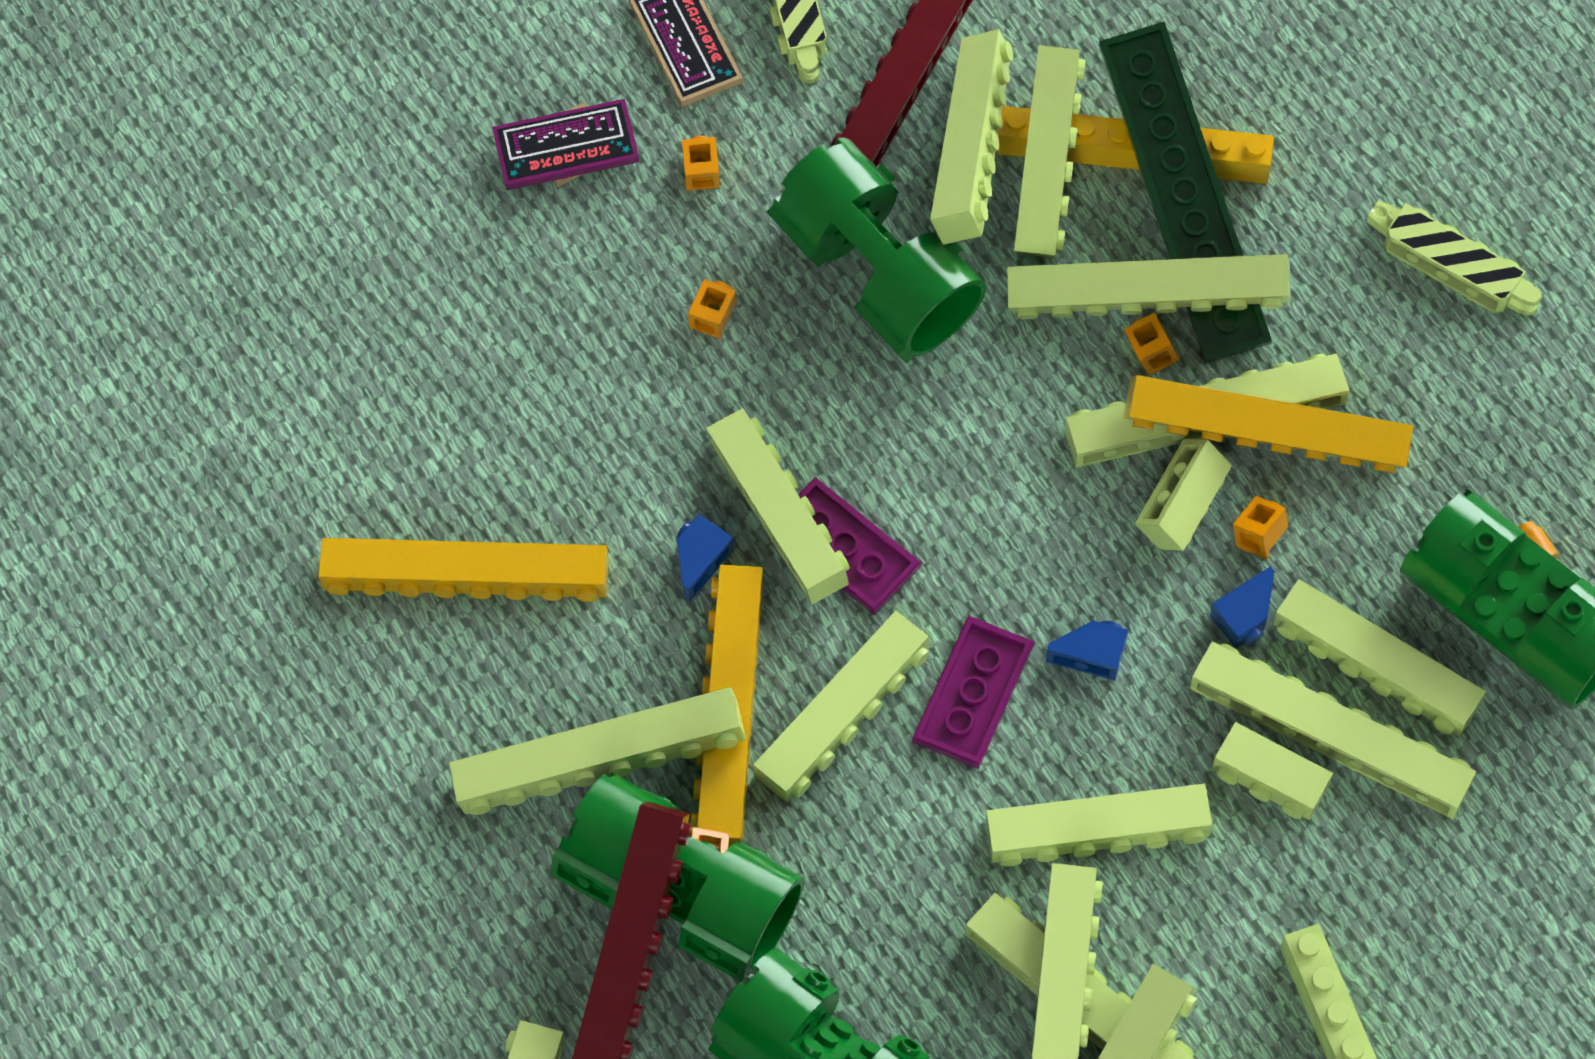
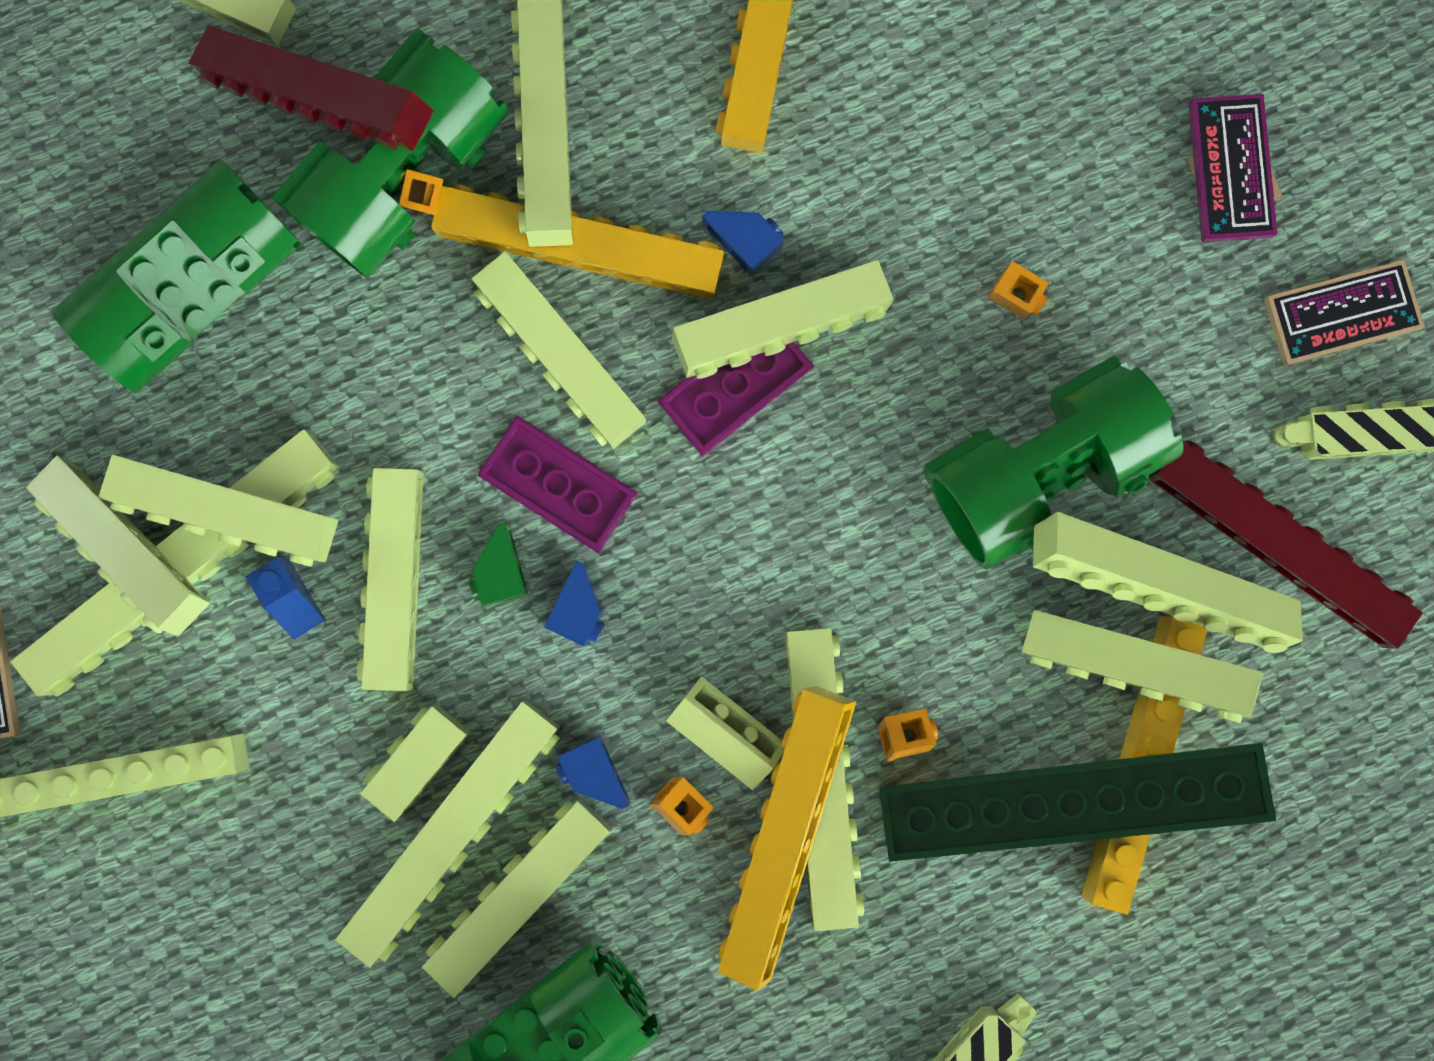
camera: 90 degrees right, 20 degrees up
light orange brick [682,136,720,191] -> none
yellowish green brick [1007,254,1291,319] -> none
none -> blue slope [245,557,326,639]
none -> green slope [469,523,528,606]

